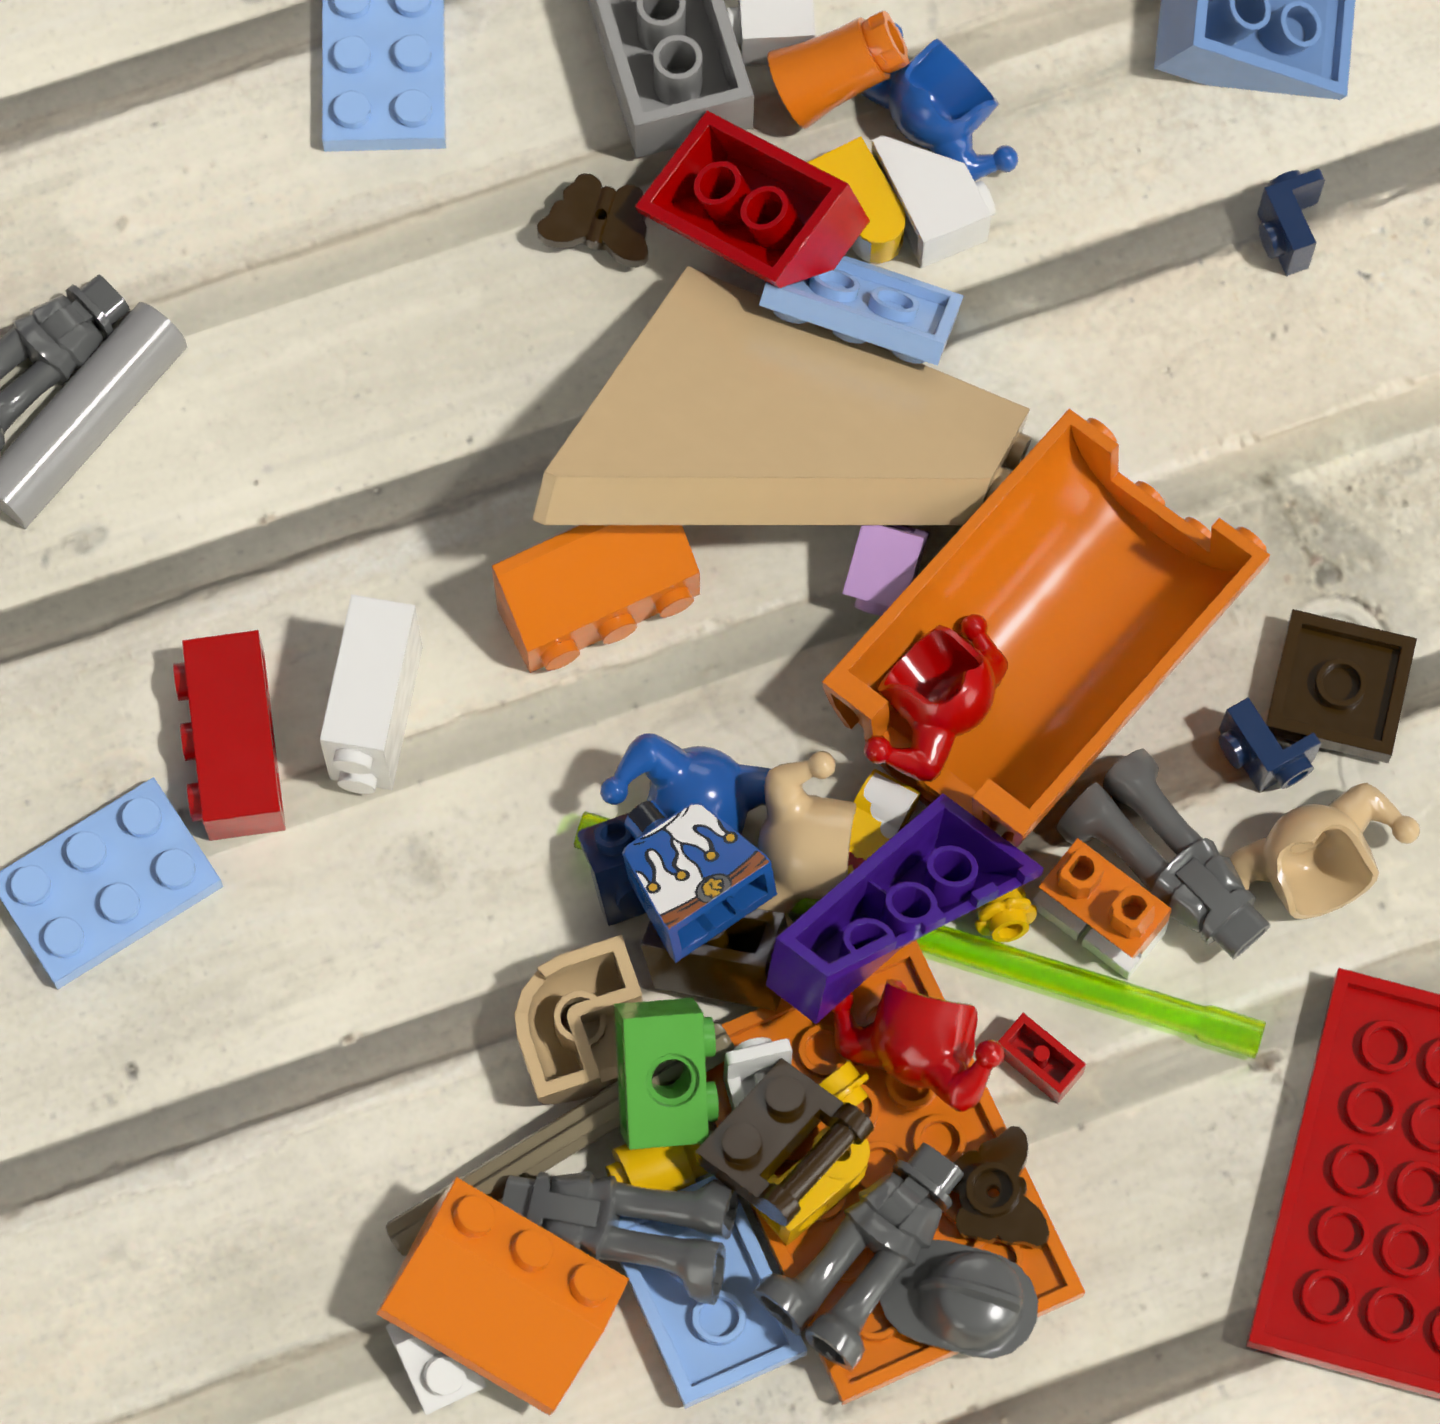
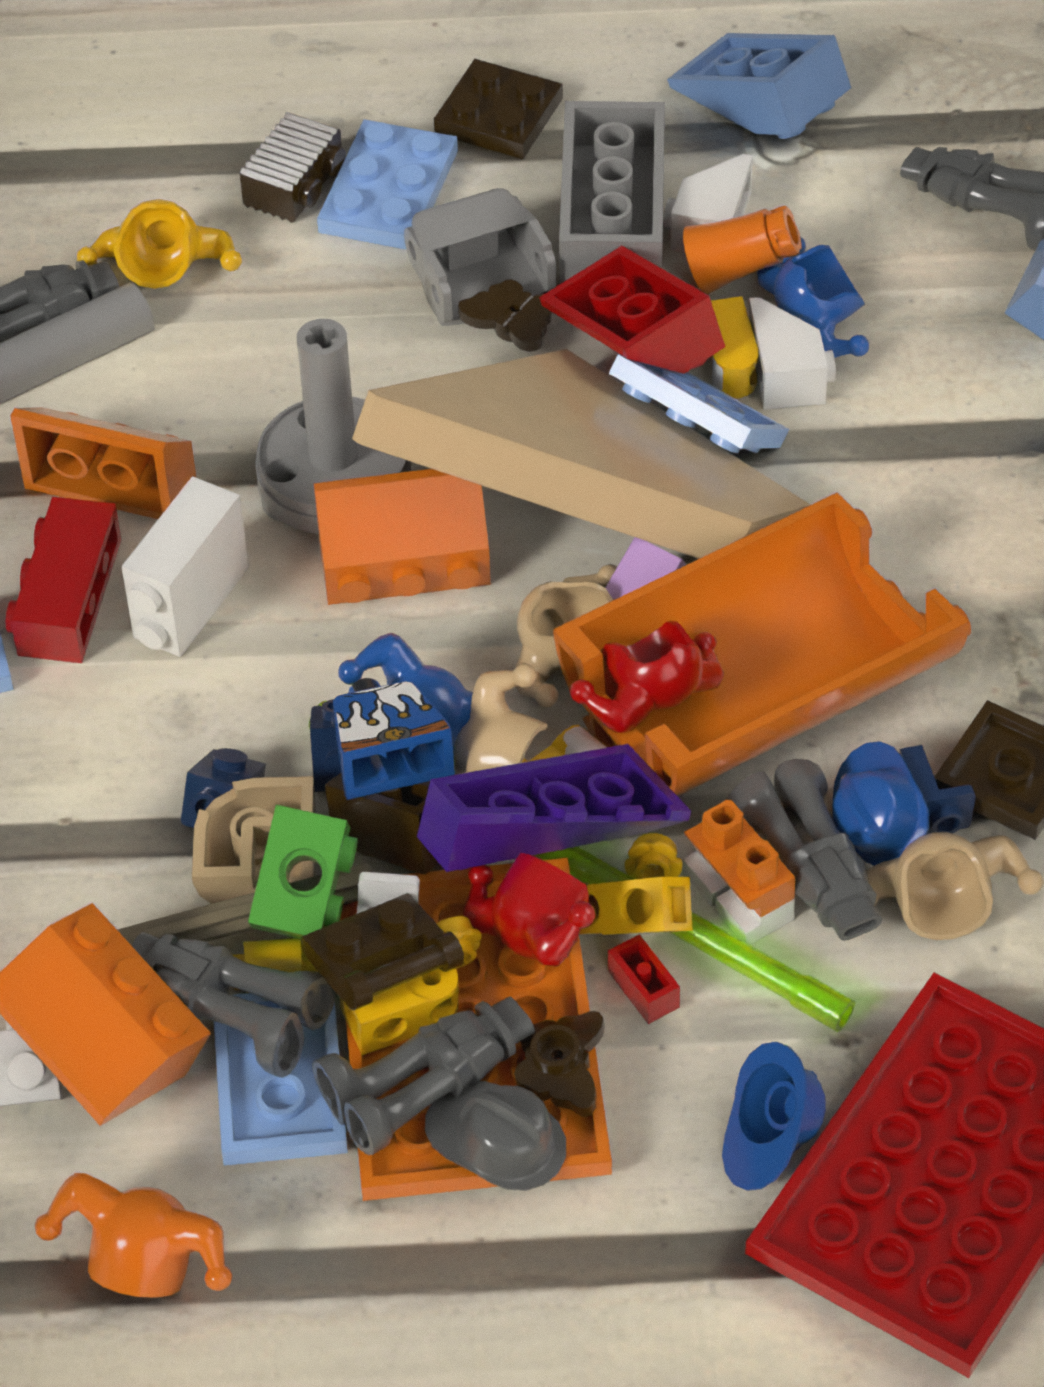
camera: 20 degrees right, 20 degrees down
none -> orange slope [10,407,196,519]
none -> yellow piece [77,199,242,289]
none -> dark blue bracket [181,748,266,828]
none -> brick [239,112,346,223]
none -> light grey piece [255,319,412,534]
none -> light grey piece [404,188,556,326]
none -> tan piece [515,564,617,707]
none -> yellow leg [579,877,693,935]
none -> blue piece [722,1041,826,1191]
none -> blue piece [832,741,929,866]

